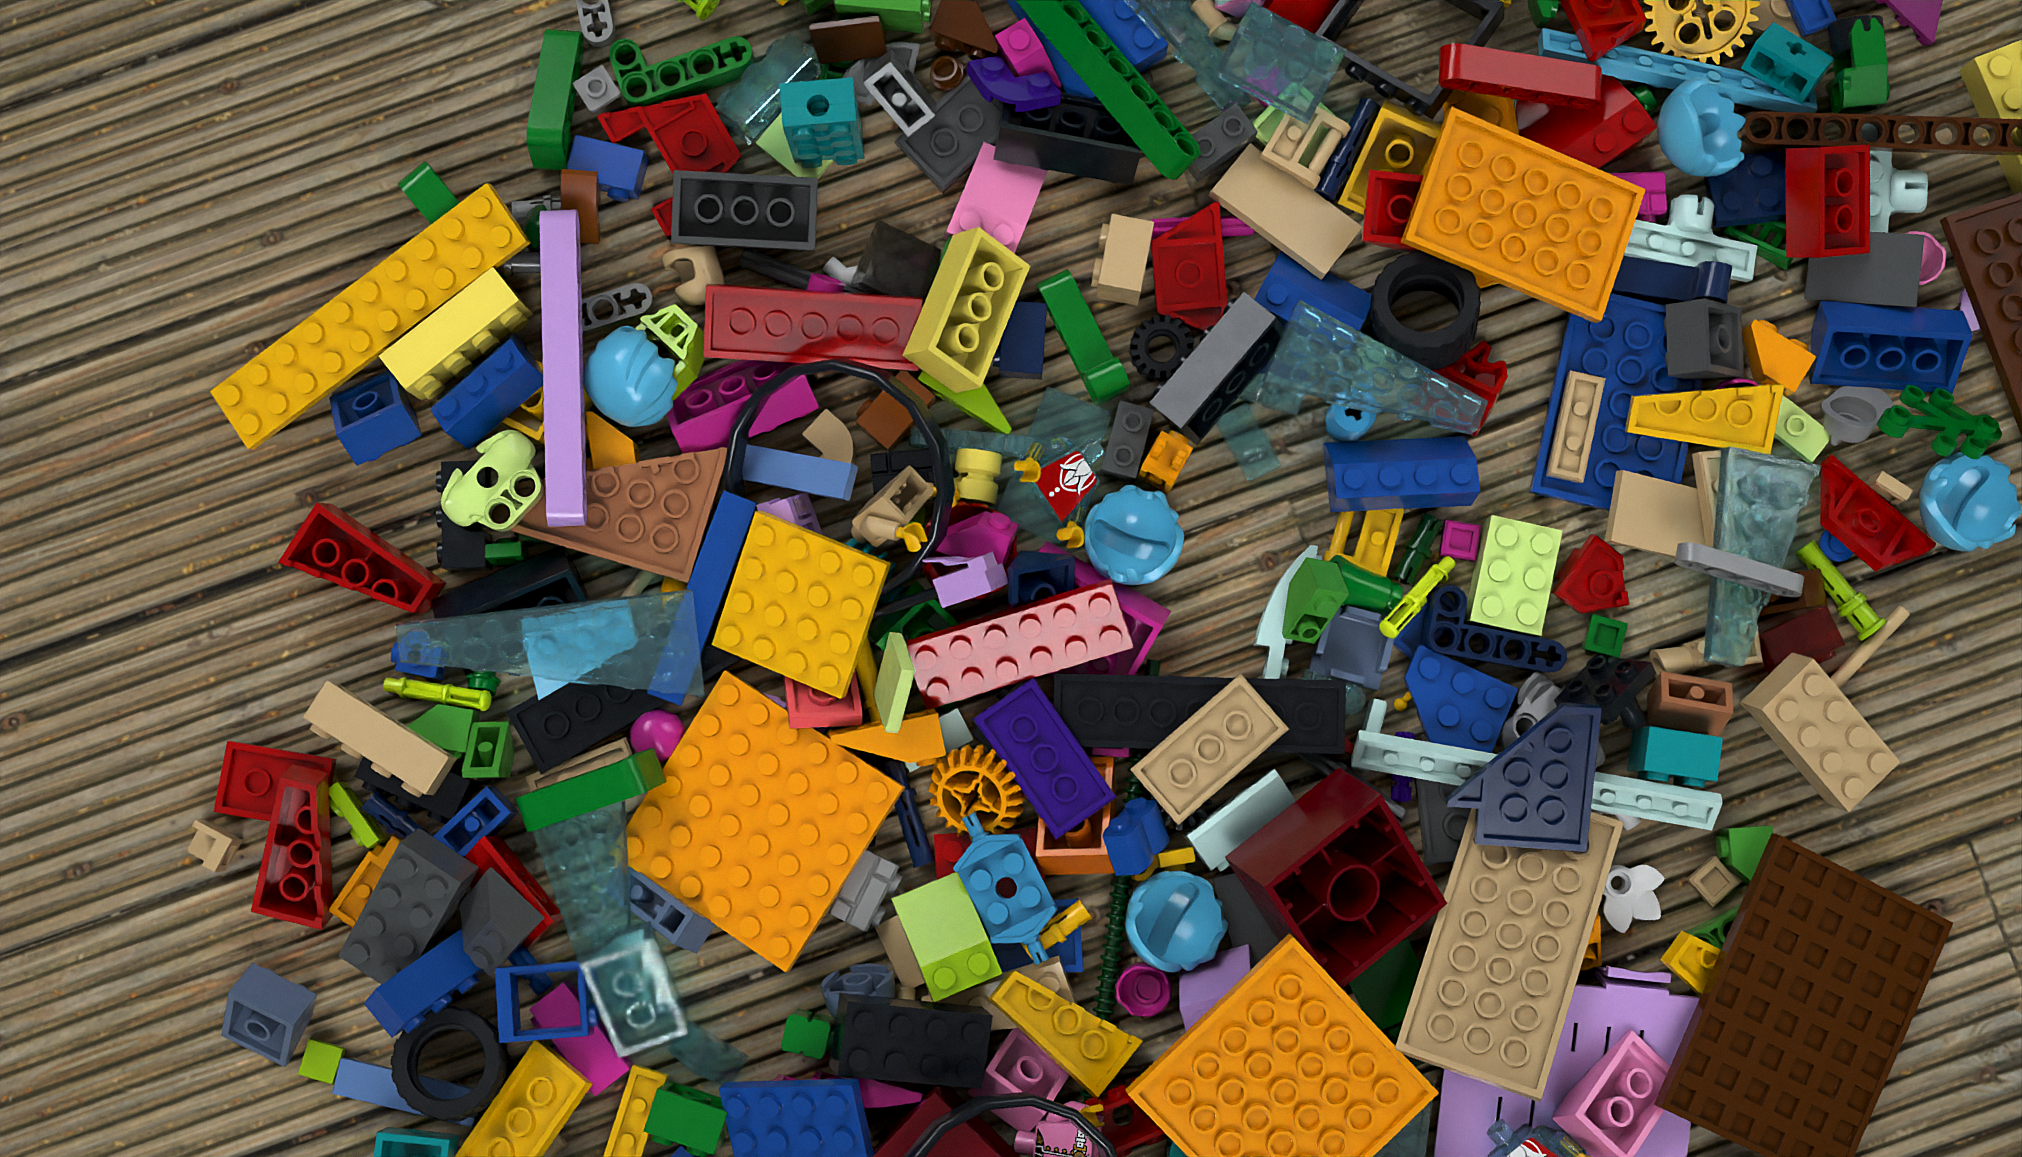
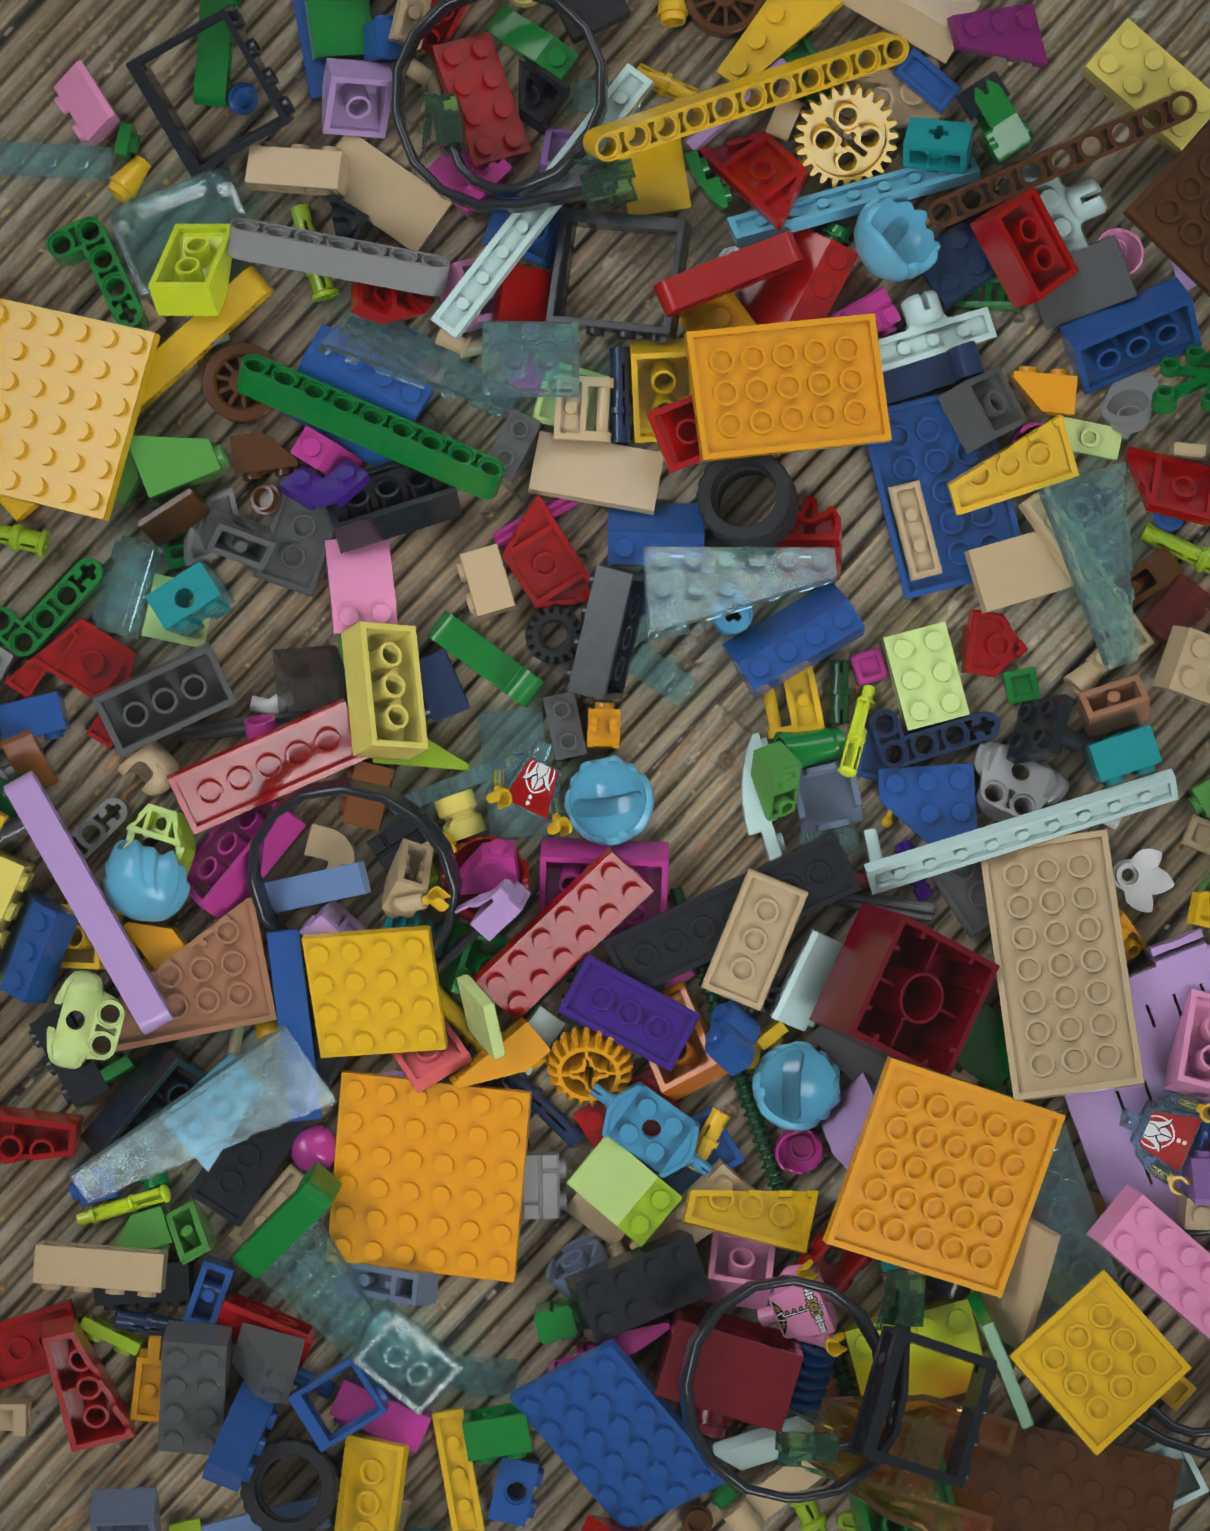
camera: 30 degrees left, 5 degrees up
dark blue slope [1008,550,1075,608] -> none
dark blue wing [1445,703,1602,852] -> none
light grey beam [1675,542,1804,597] -> none

